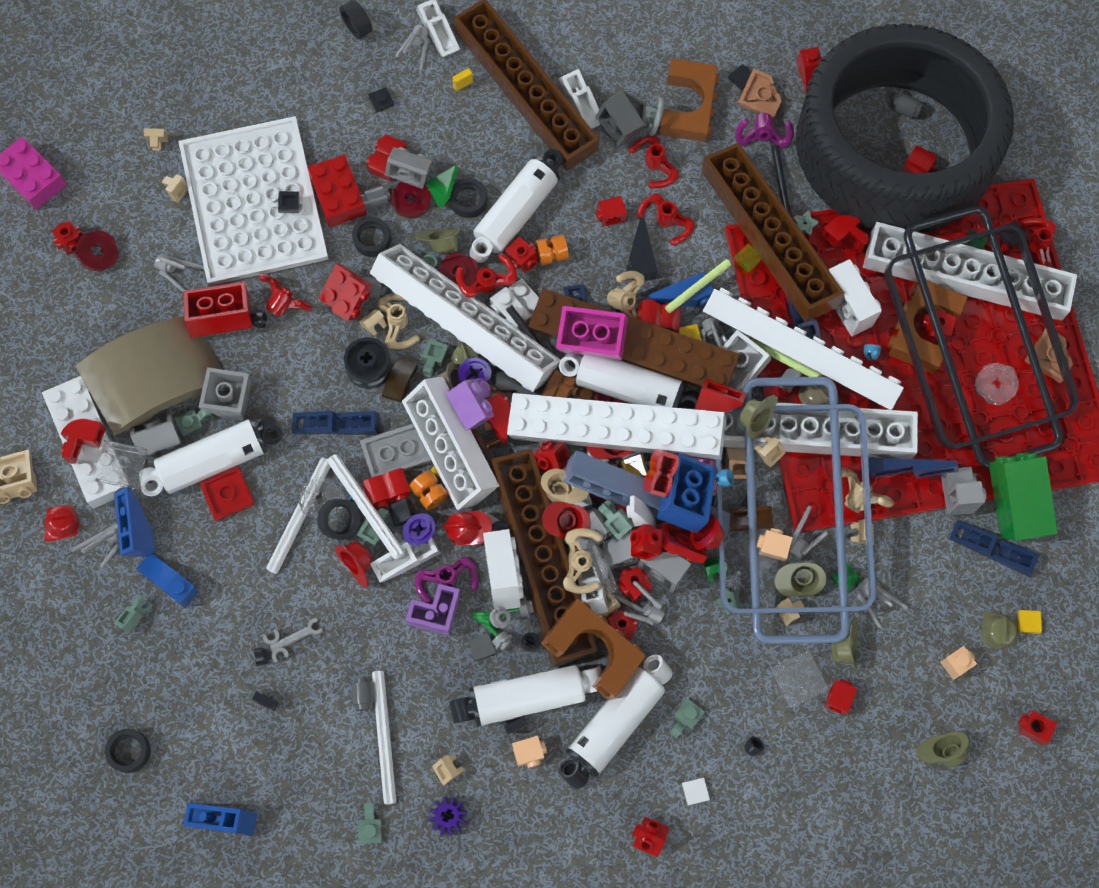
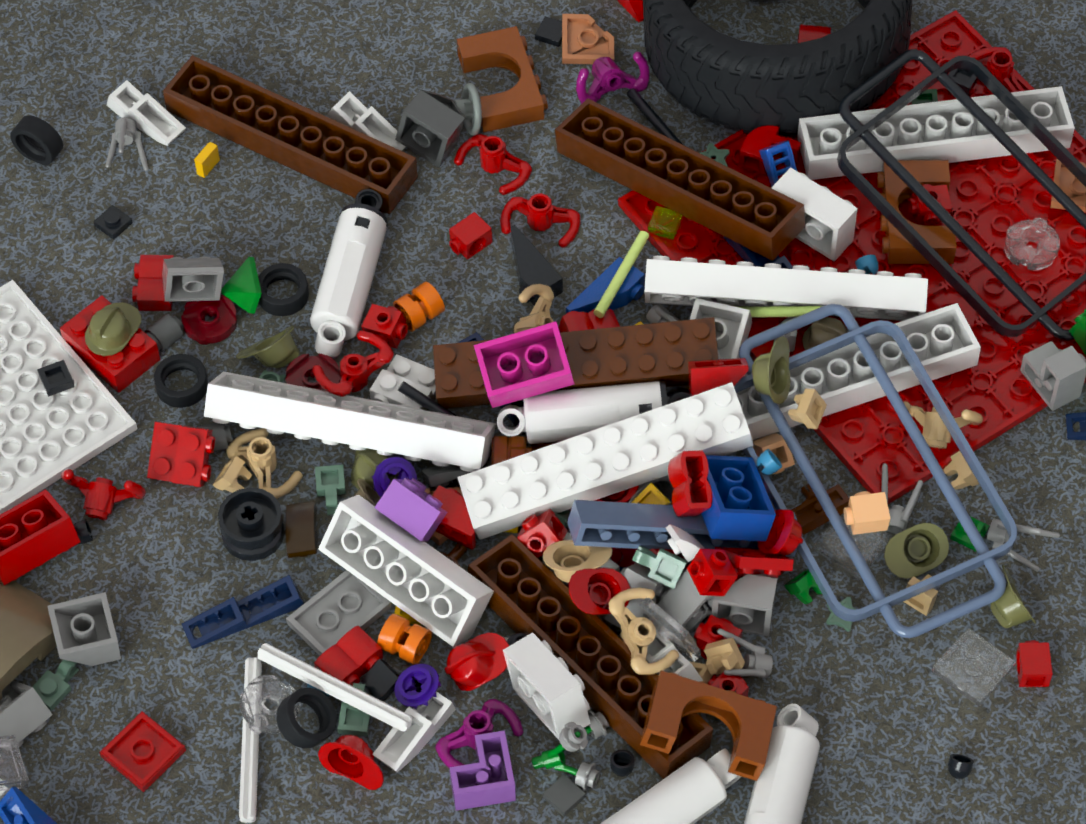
camera: 20 degrees left, 15 degrees down
white piece [139,416,283,496] -> none
sand green plate [670,698,705,739] -> none
dark blue slope [868,457,959,479] -> none
none -> olive piece [85,302,141,356]
none -> tan tile [704,637,745,675]
none -> blue slope [759,141,797,187]

